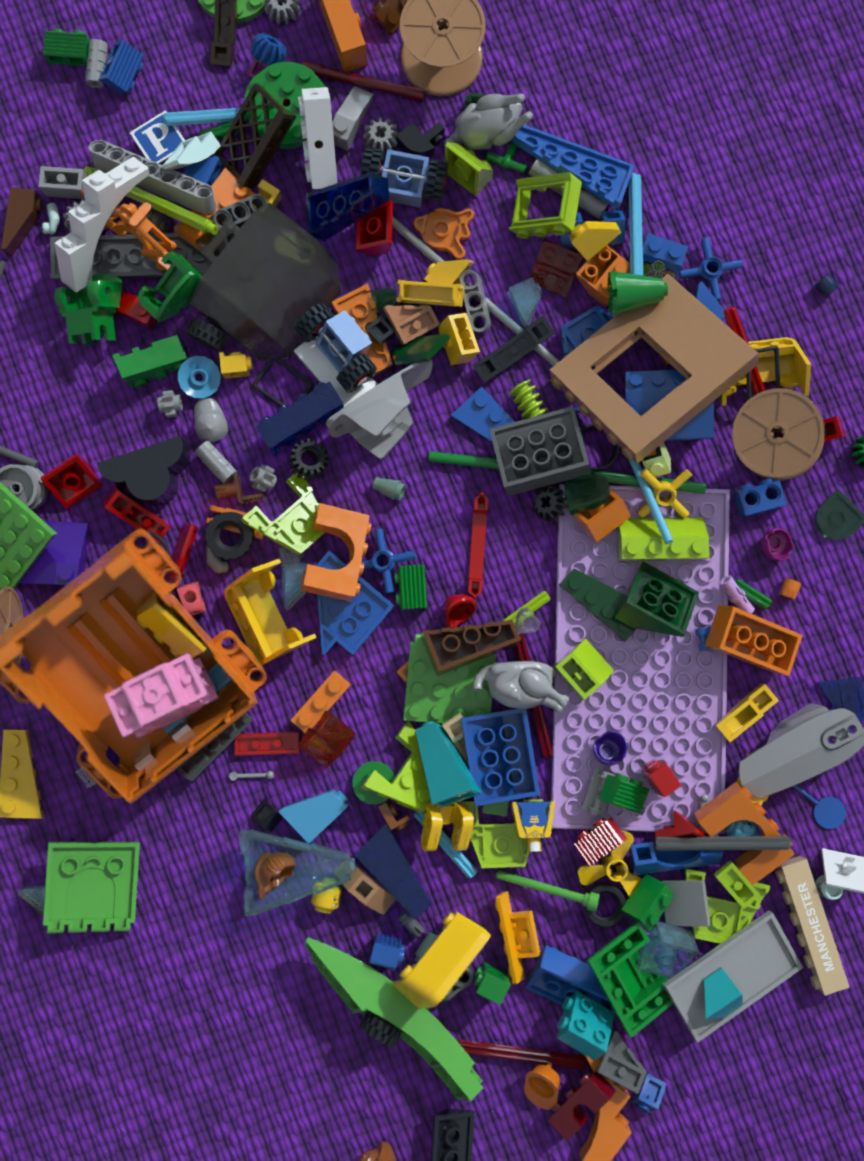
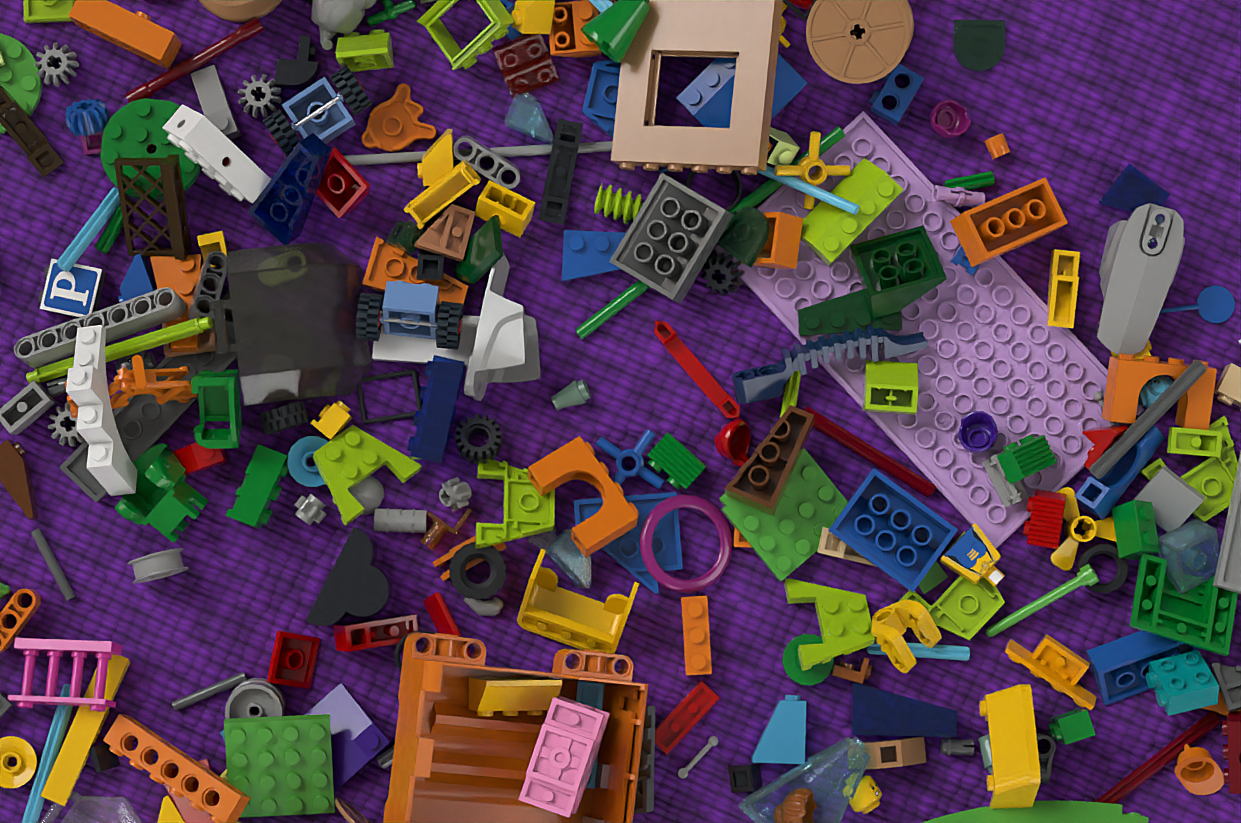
camera: 40 degrees left, 0 degrees up
light aqua arm [42,203,60,235] -> none
light aqua slope [162,132,221,170] -> none
coral leg [177,581,206,616] -> none
clear red slope [298,710,356,768] -> none
blue brick [370,932,405,970] -> none
teal slope [415,721,481,808] -> none
light grey piece [473,661,569,713] -> none
clear tile [515,608,541,634] -> none
red brick [642,760,682,797] -> none
none -> light grey wheel [127,548,189,584]
none -> lime wing [313,425,422,526]
none -> magenta wedge [640,494,732,593]
none -> dark blue piece [732,326,928,404]

